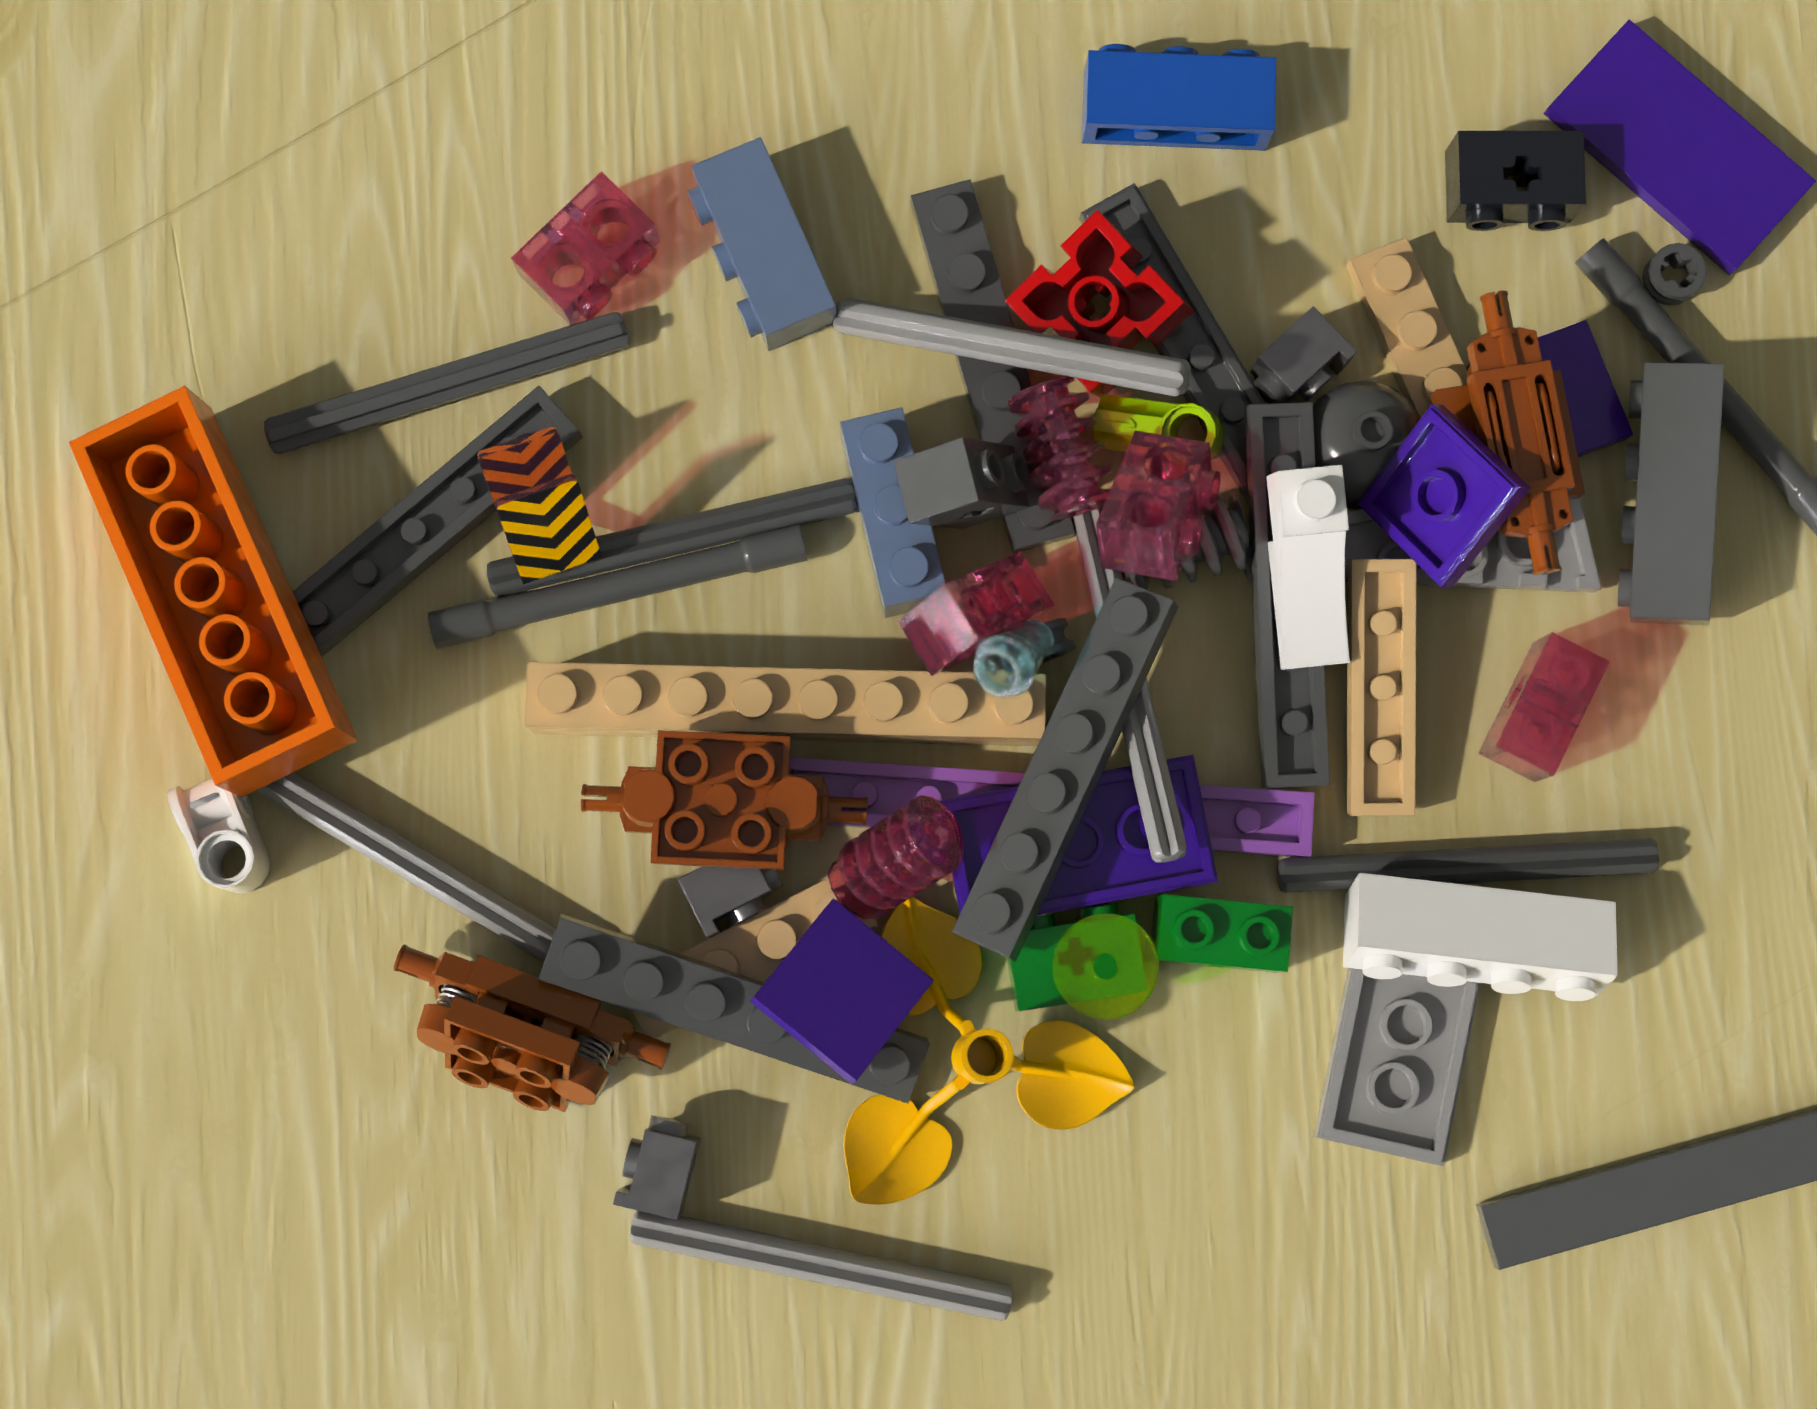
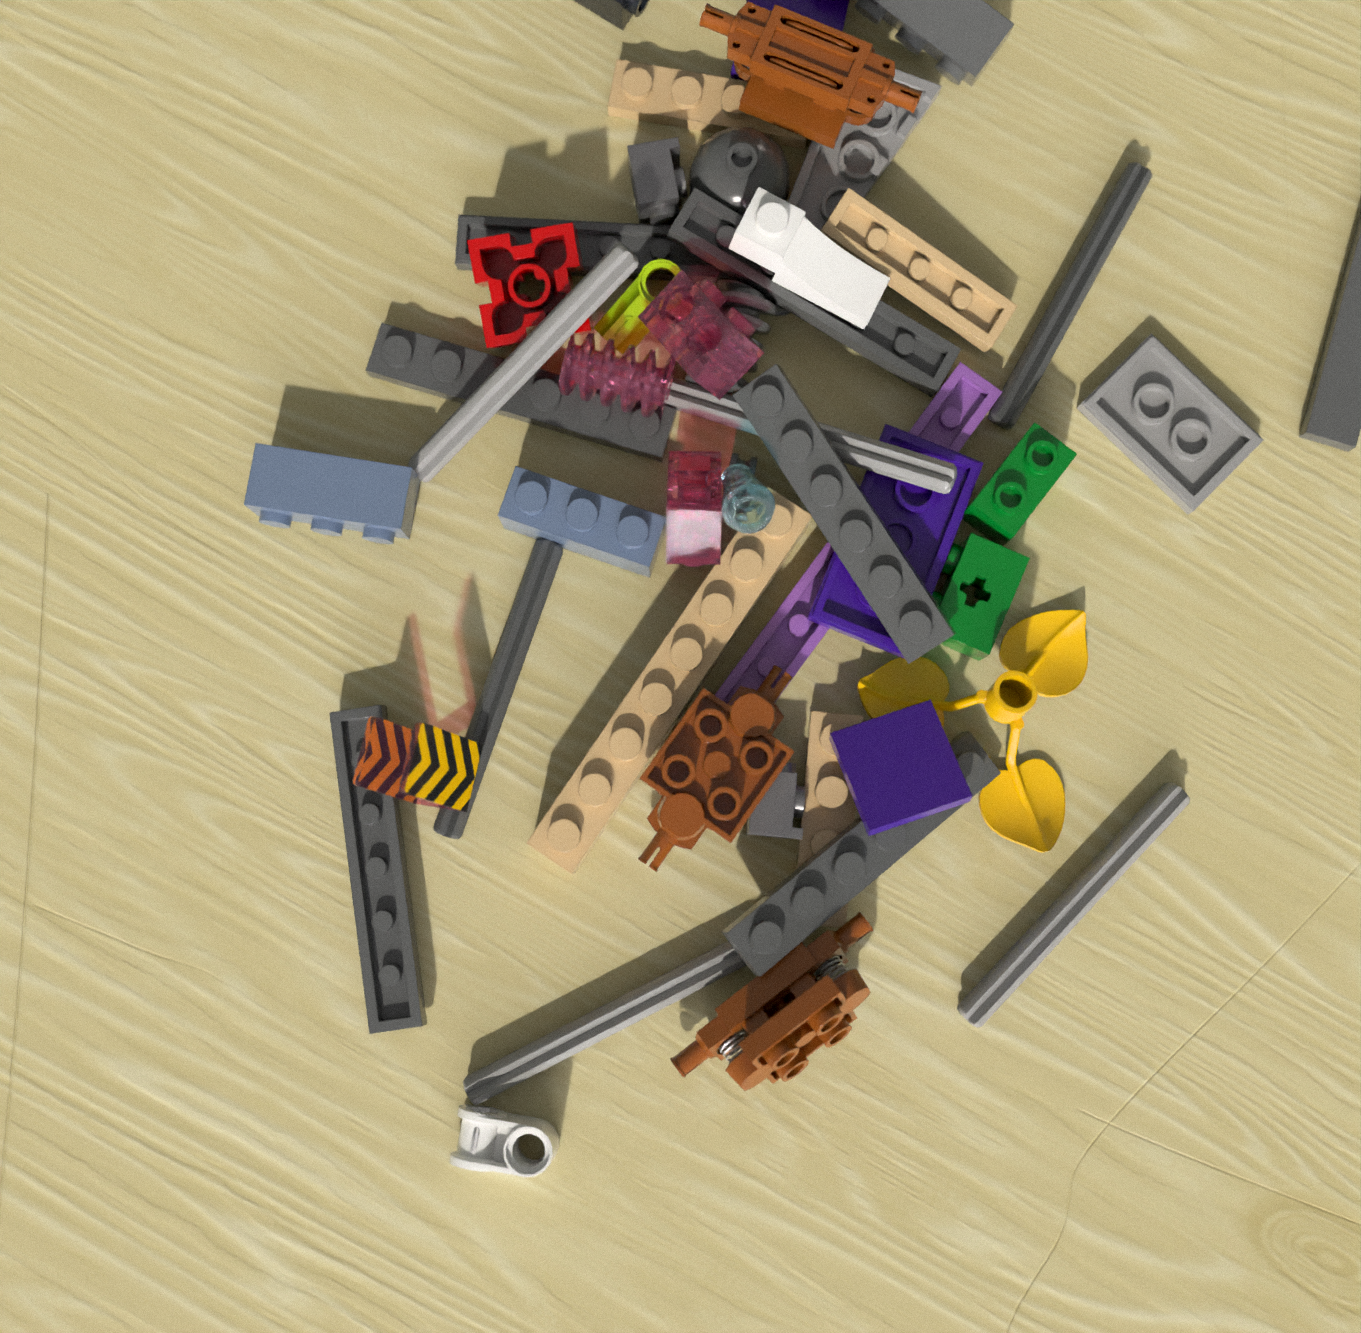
camera: 55 degrees left, 0 degrees up
orange brick [69,386,358,797] -> none
dark grey axle [264,312,629,454] -> none
dark grey piece [428,524,808,649] -> none
clear pink brick [511,171,660,325] -> none
flat silver brick [613,1115,701,1220] -> none
clear pink piece [827,795,964,919] -> none
dark grey brick [893,437,1030,529] -> none
clear neon green piece [1052,913,1159,1019] -> none
blue brick [1082,44,1276,151] -> none
white brick [1343,873,1618,1001] -> none
dark purple tile [1358,404,1531,588] -> none
clear pink brick [1478,632,1610,782] -> none

